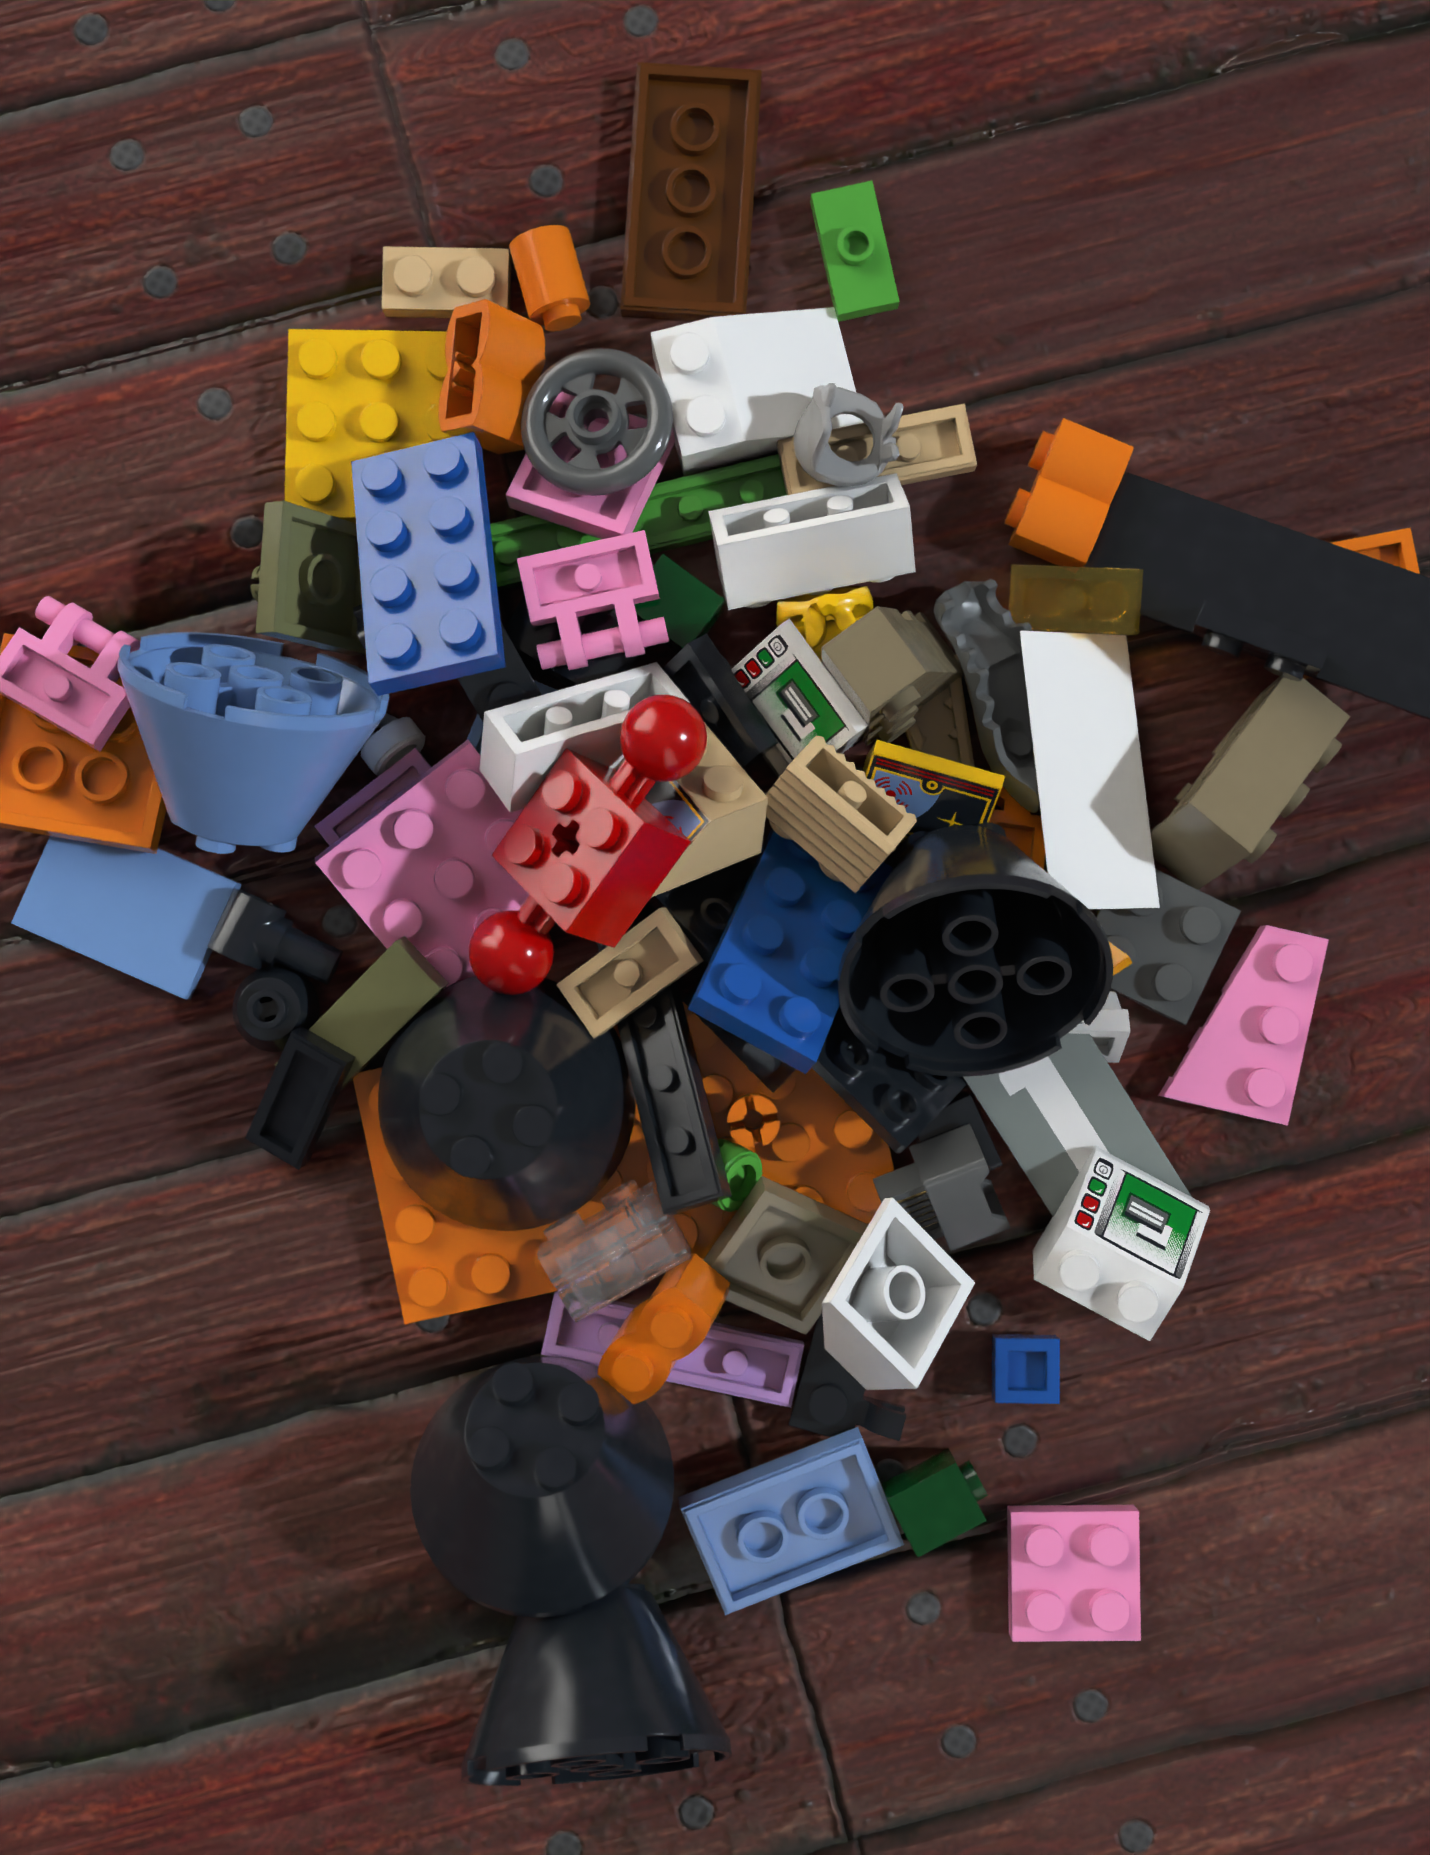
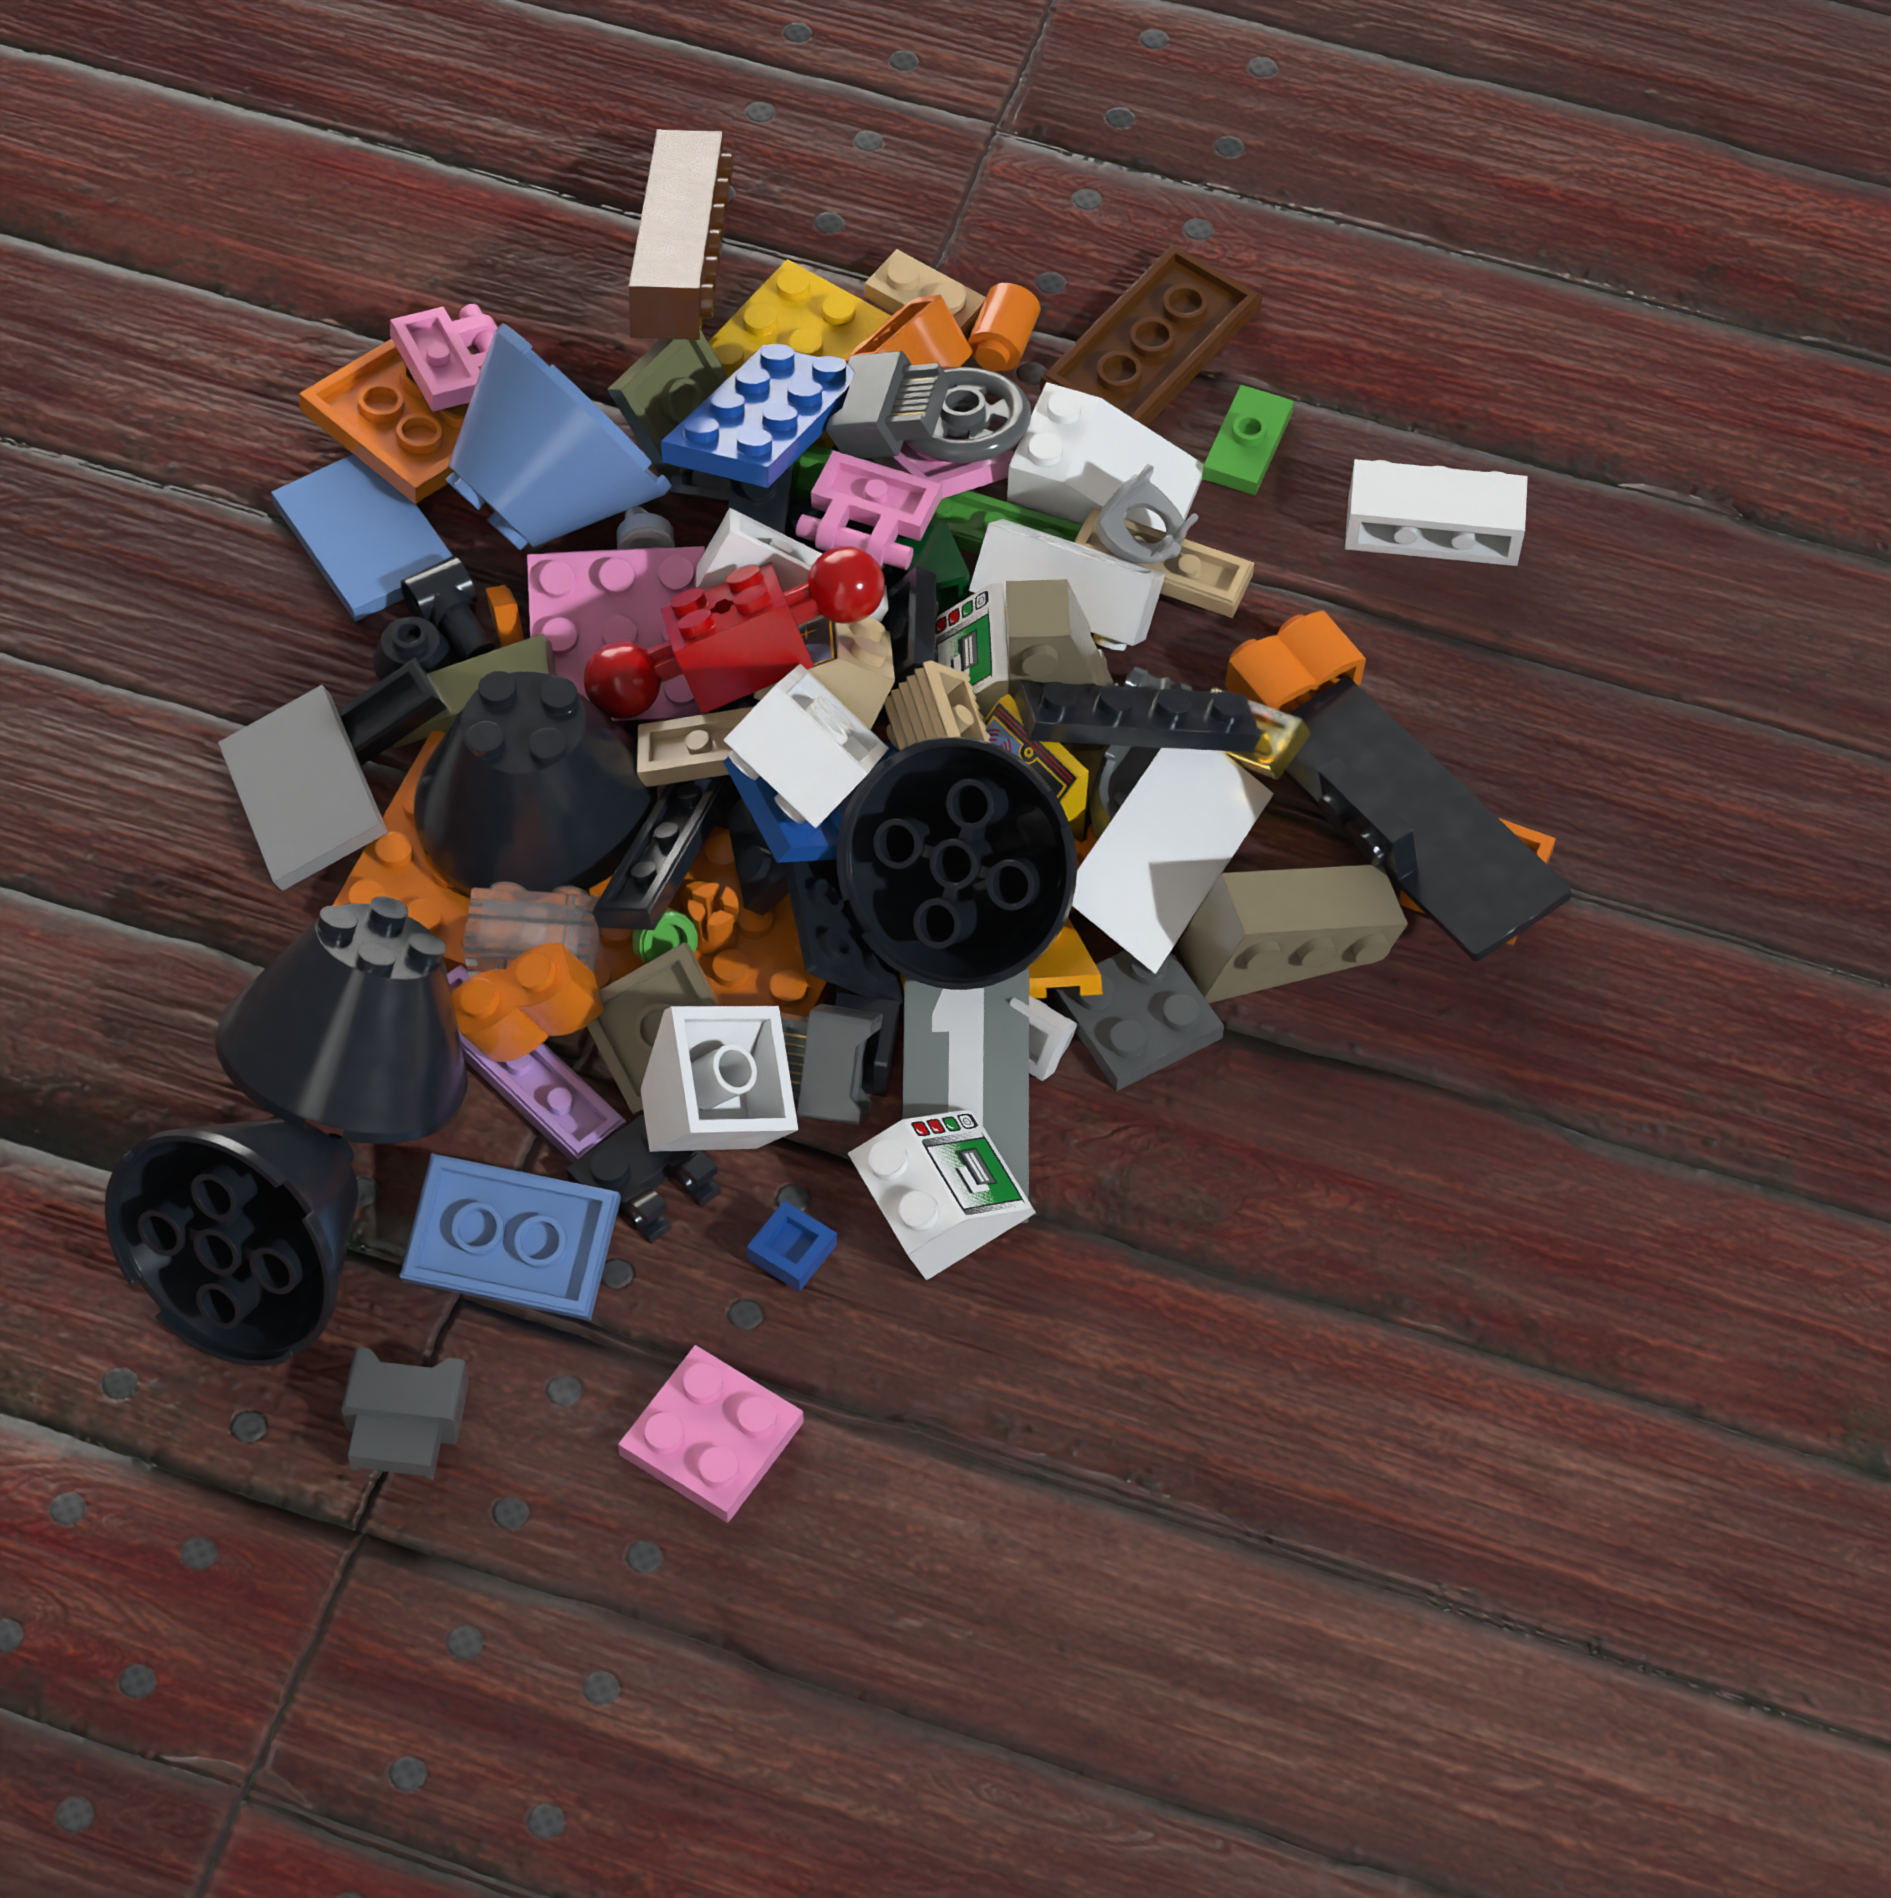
camera: 35 degrees right, 30 degrees down
dark green brick [882,1448,988,1558] -> none
bright pink wing [1158,925,1329,1125] -> none
none -> light grey tile [218,685,388,891]
none -> dark grey piece [341,1347,469,1480]
none -> orange tile [486,584,524,648]
none -> brick [629,129,733,340]
none -> white slope [724,664,889,828]
none -> dark grey piece [826,351,950,459]
none -> black plate [1014,681,1261,753]
none -> white brick [1345,459,1528,566]

